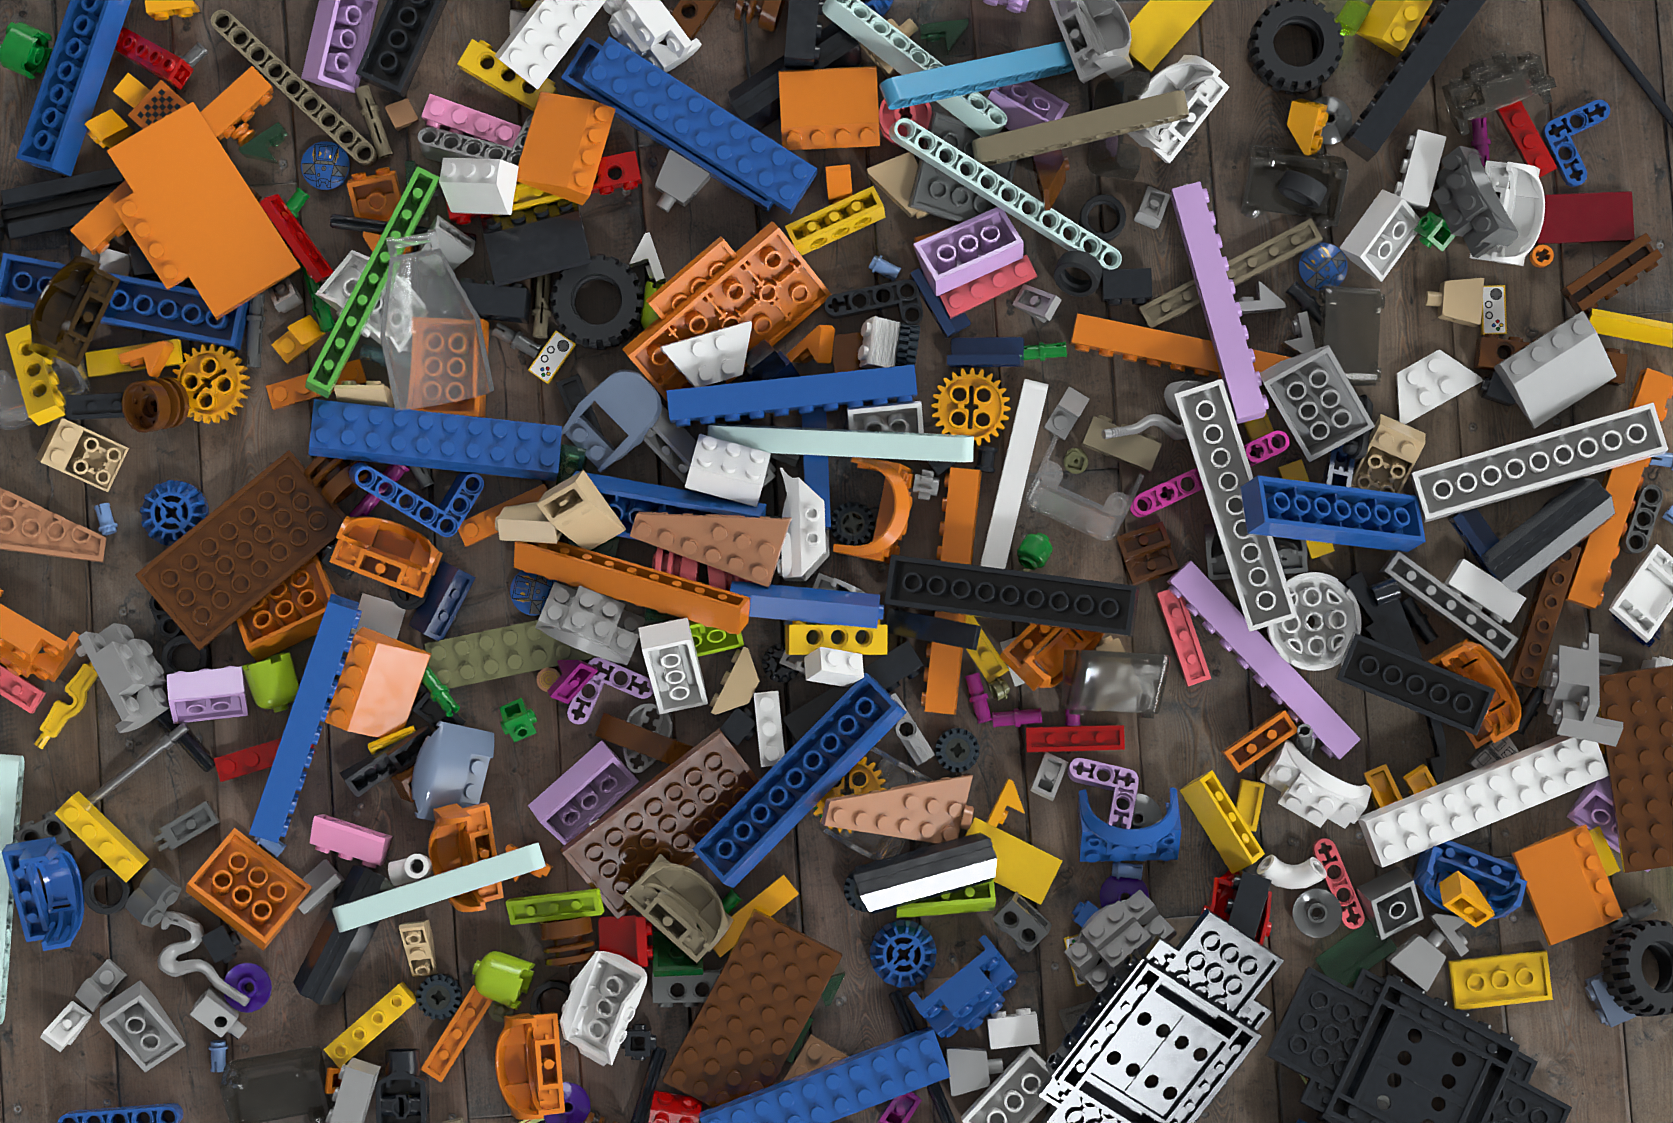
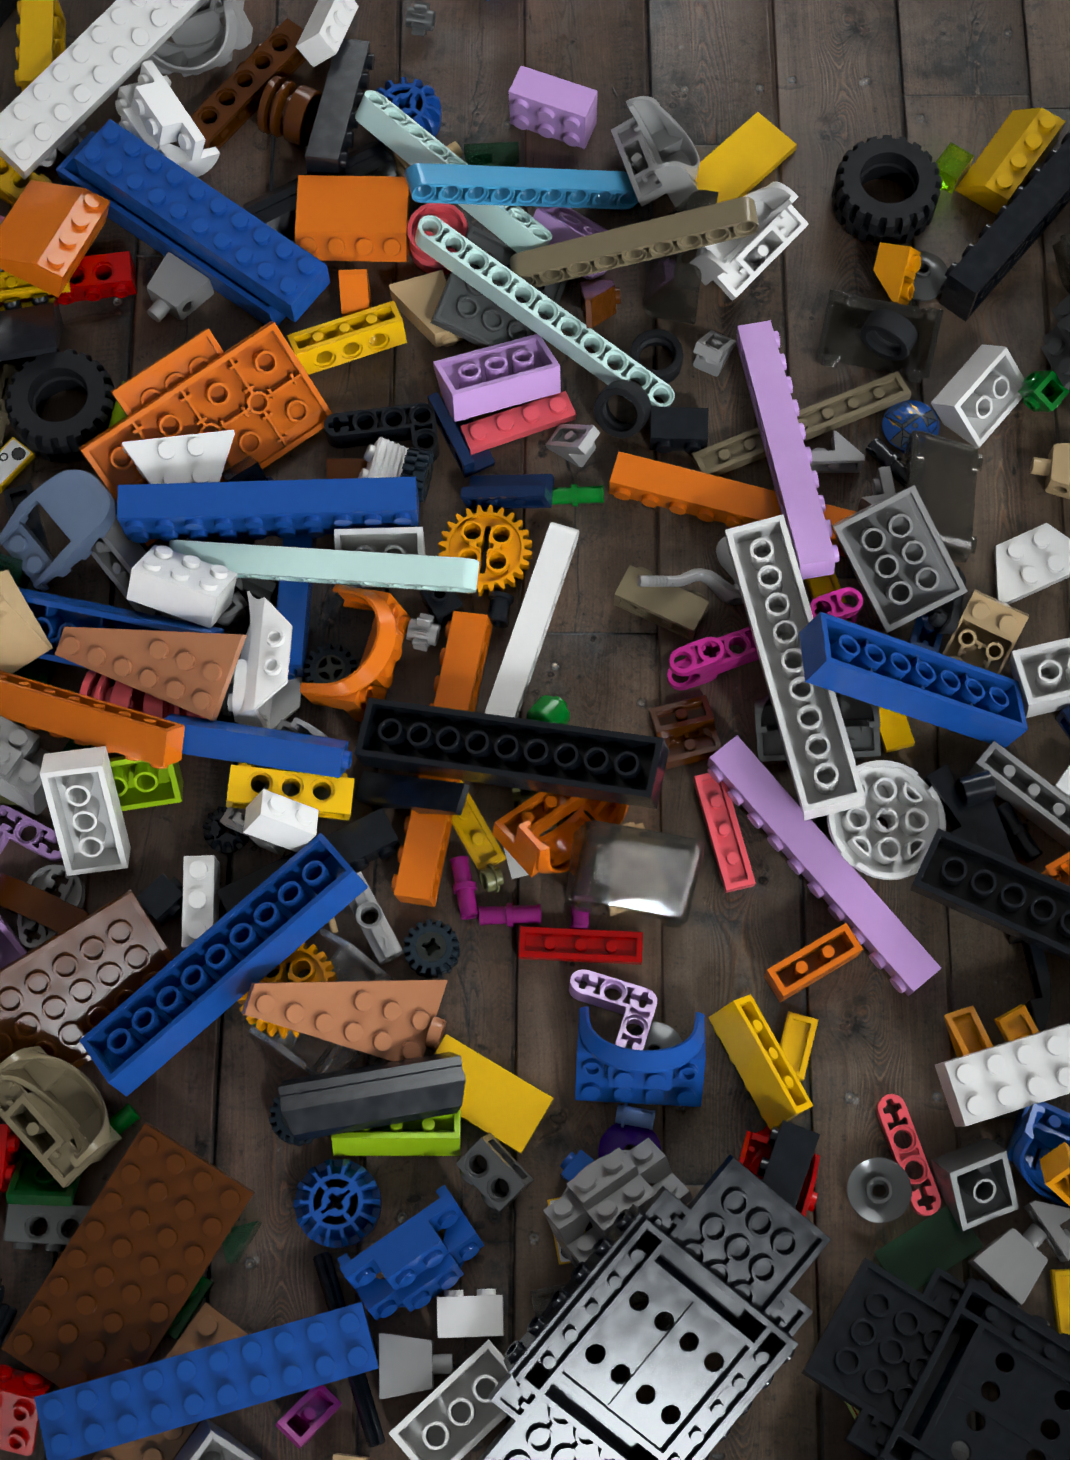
camera: 10 degrees right, 15 degrees down
white slope [629,232,666,284] -> none
tan slope [709,647,760,715] -> none
light orange slope [712,875,799,957] -> none
orange slope [786,325,835,364] -> none
medium blue pin [868,255,901,282] -> none
light orange slope [986,778,1025,827] -> none
clear windscreen [1026,435,1144,541] -> none
light grey slope [1030,752,1068,801] -> none
light grey slope [1043,386,1090,440] -> none
olive tile [1064,448,1088,474] -> none
white cylinder [1257,855,1327,889] -> none
white piece [1260,739,1372,829] -> none
dark grey pin [1295,724,1315,761] -> none
white brick [1394,129,1446,211] -> none

